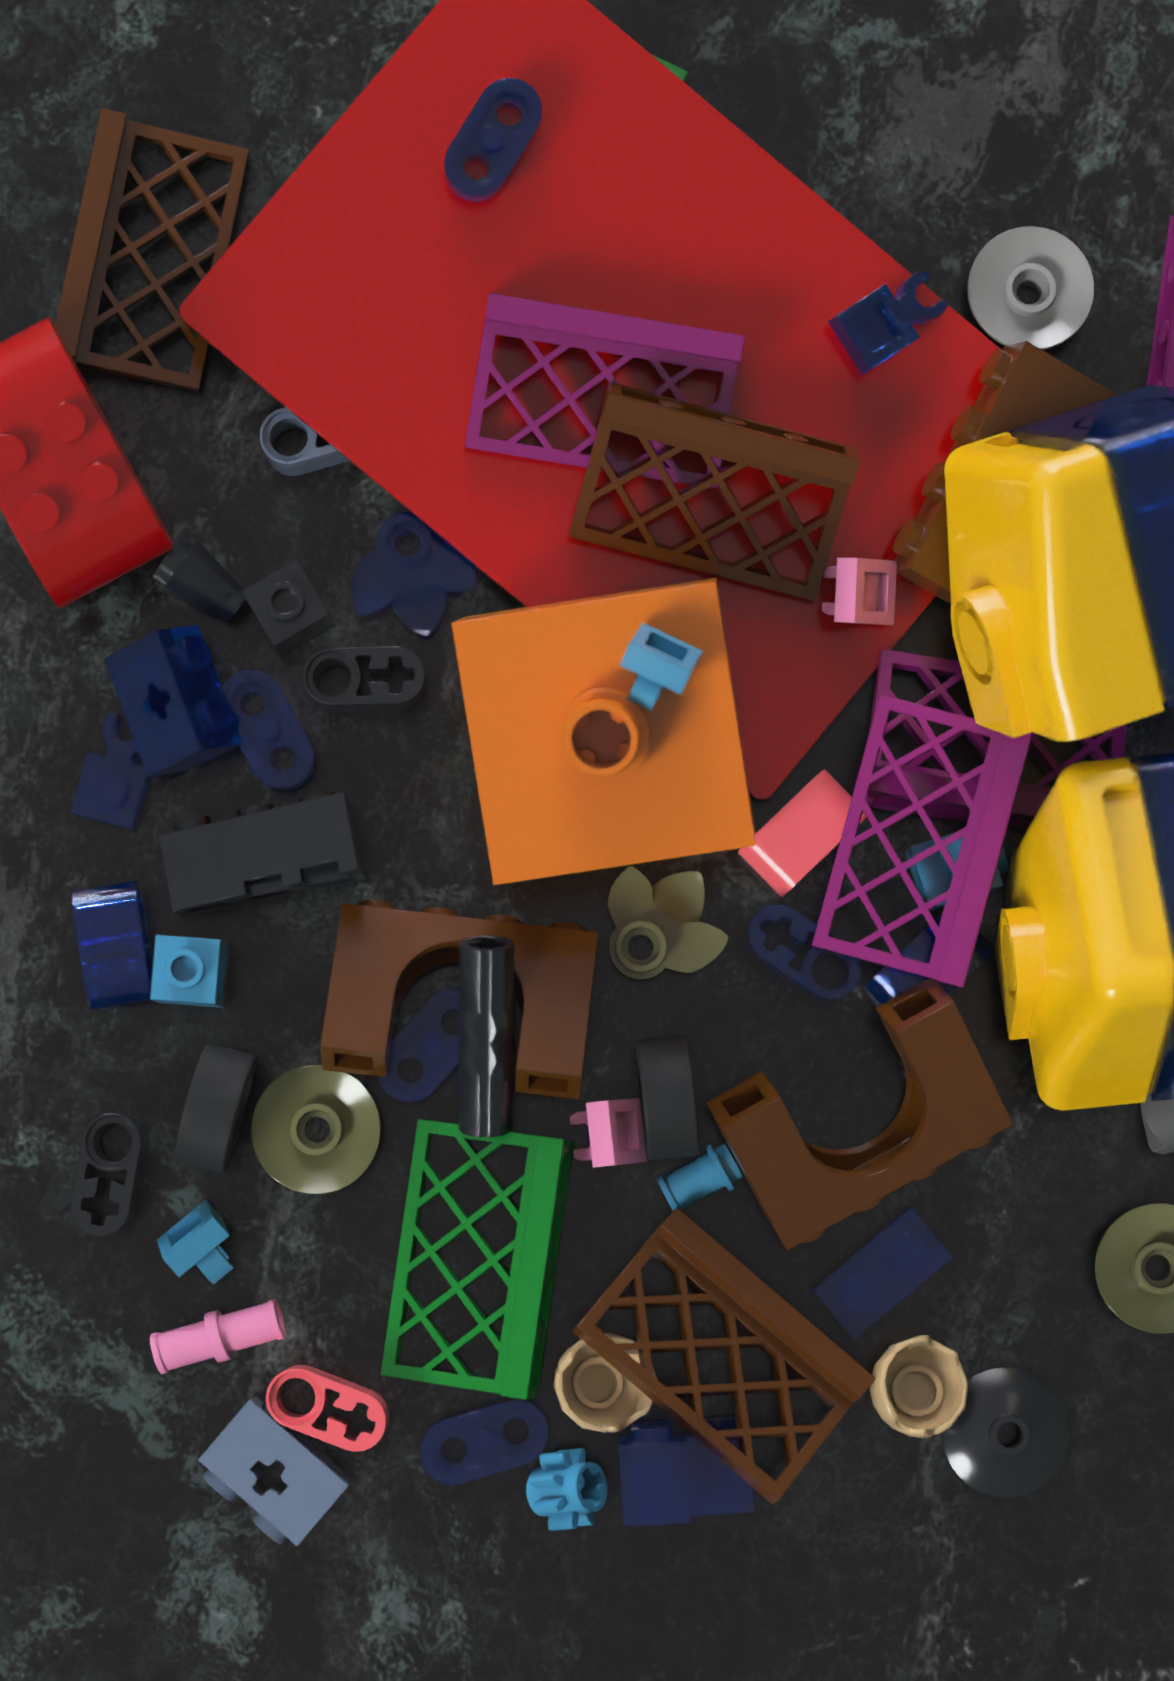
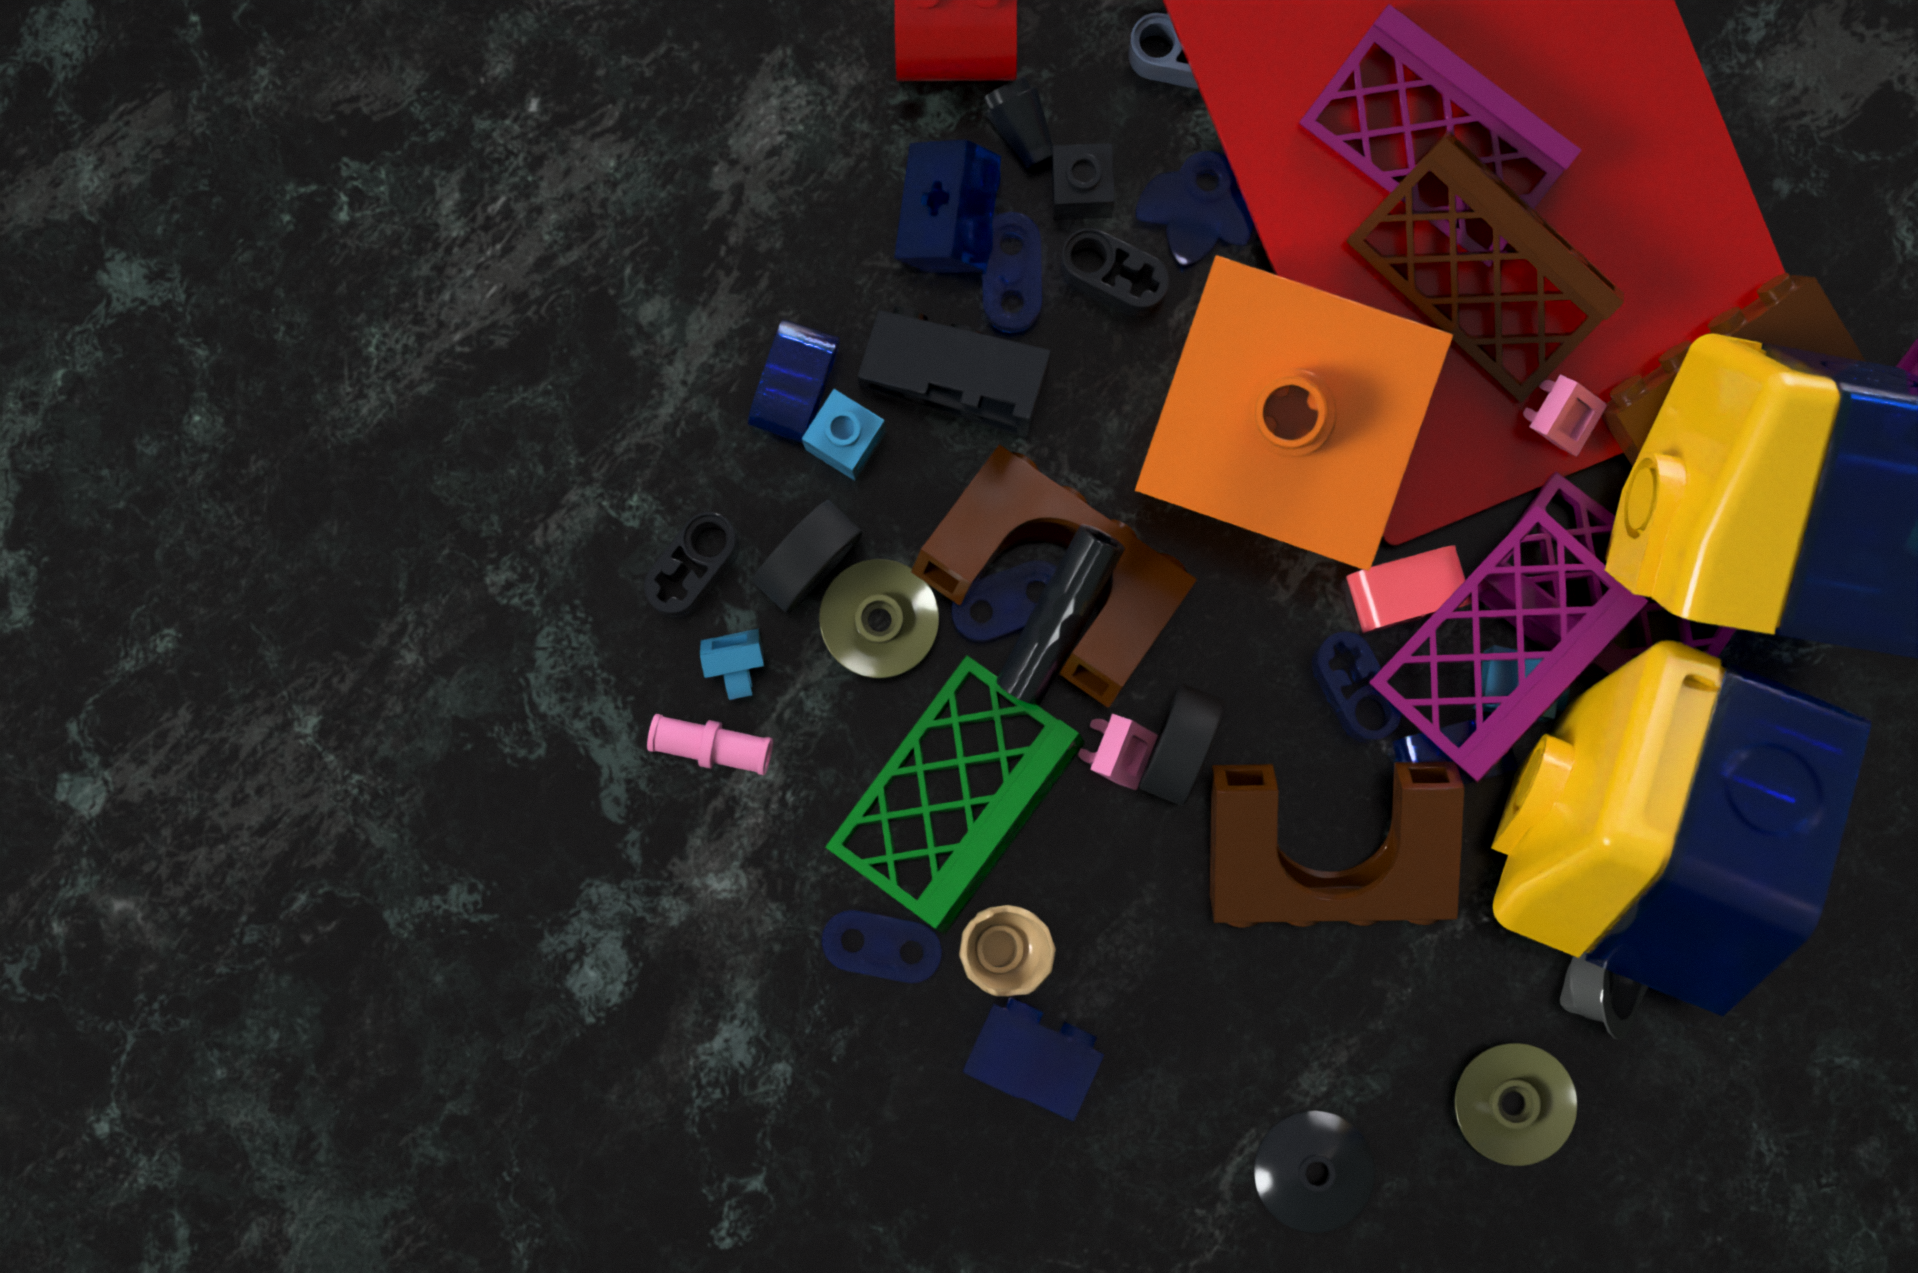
camera: 30 degrees right, 0 degrees up
clear blue plate [70,712,154,831] -> none
sand blue brick [198,1395,353,1546] -> none
coral beam [266,1365,390,1452] -> none
dark azure gear [526,1448,608,1531] -> none
reddish brown fence [572,1207,875,1505] -> none
olive plate [607,866,728,980] -> none
dark azure tile [619,623,703,711] -> none
dark azure pin [656,1143,743,1211] -> none
clear blue plate [811,1207,953,1340] -> none
clear blue plate [828,271,948,375] -> none
tan hair [869,1335,968,1438] -> none
light grey dish [968,226,1094,350] -> none

